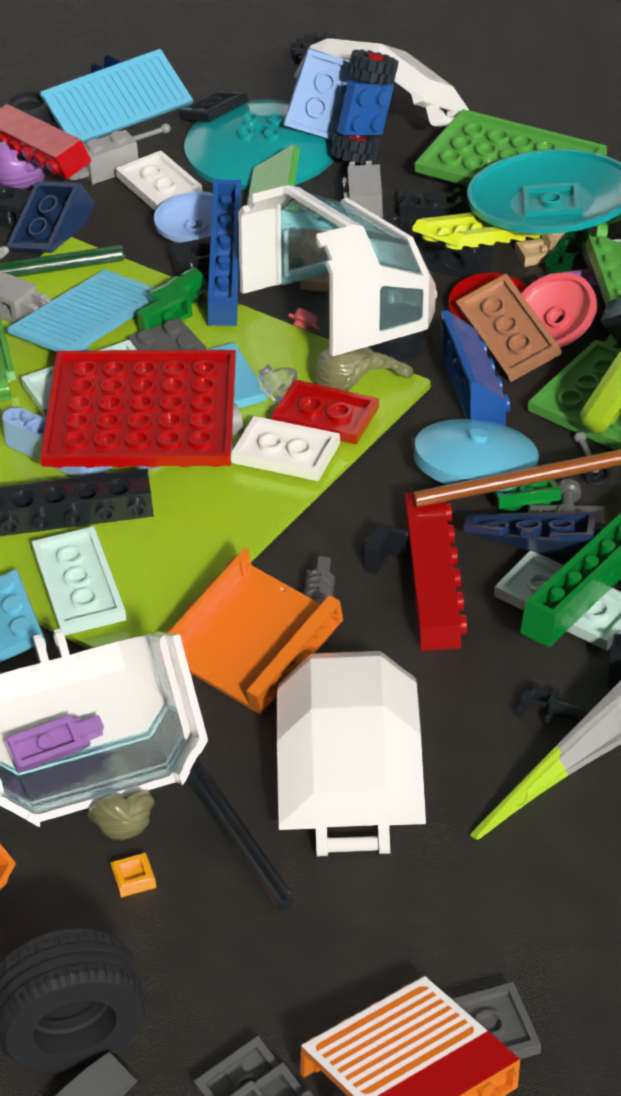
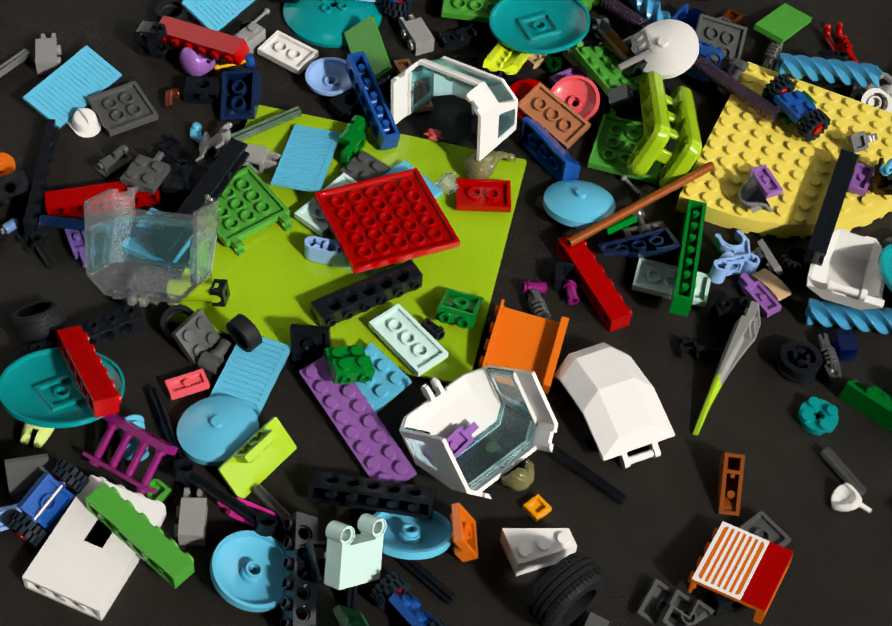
camera: 30 degrees left, 10 degrees up
white plate [231,416,340,481] -> none
none -> hinge [214,53,255,71]
none -> black pin [421,318,445,341]
none -> green plate [435,288,483,329]
none -> white wedge [500,528,577,576]
none -> magenta pin [522,280,547,295]
none -> magenta pin [562,280,579,305]
none -> dark orange slope [718,452,745,516]

